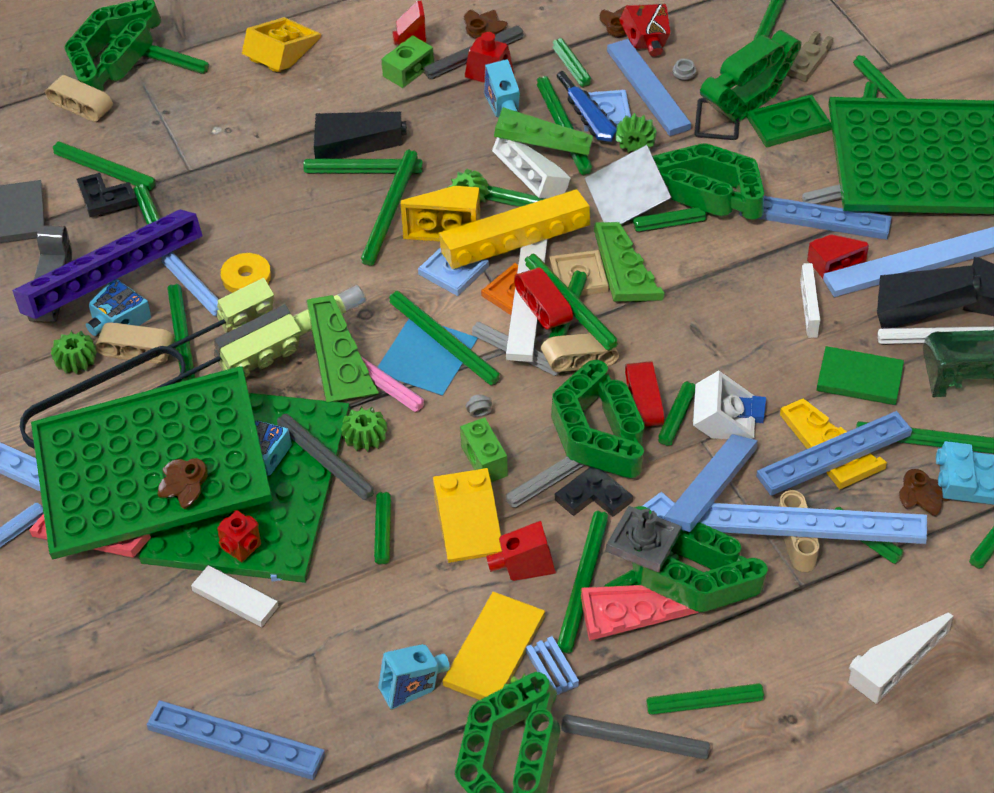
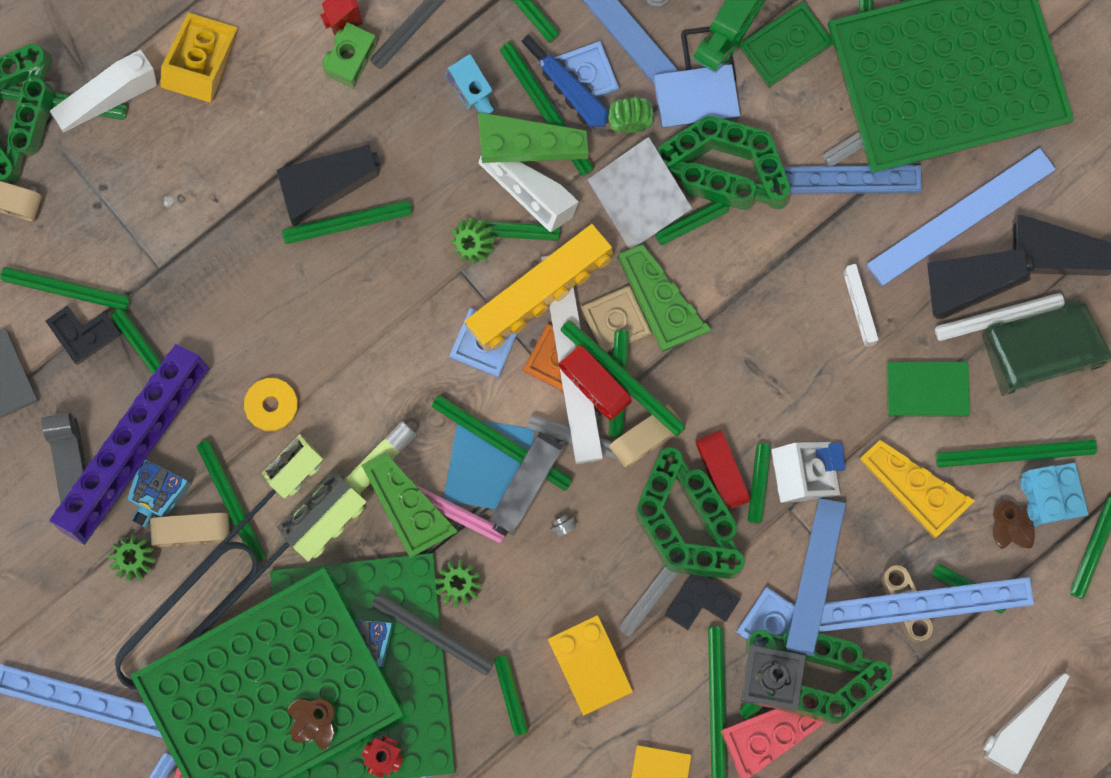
camera: 15 degrees left, 30 degrees up
light blue axle [161,252,219,316] -> none
green axle [361,149,418,266] -> none
yellow slope [401,186,480,242] -> none
bright green brick [460,417,508,482] -> none
red torso [465,32,514,87] -> none
red torso [486,521,556,581] -> none
medium blue tile [756,411,912,496] -> none
red slope [807,234,869,279] -> none
none -> white slope [50,50,157,133]
none -> slope [489,432,564,537]
none -> light blue tile [653,64,740,129]

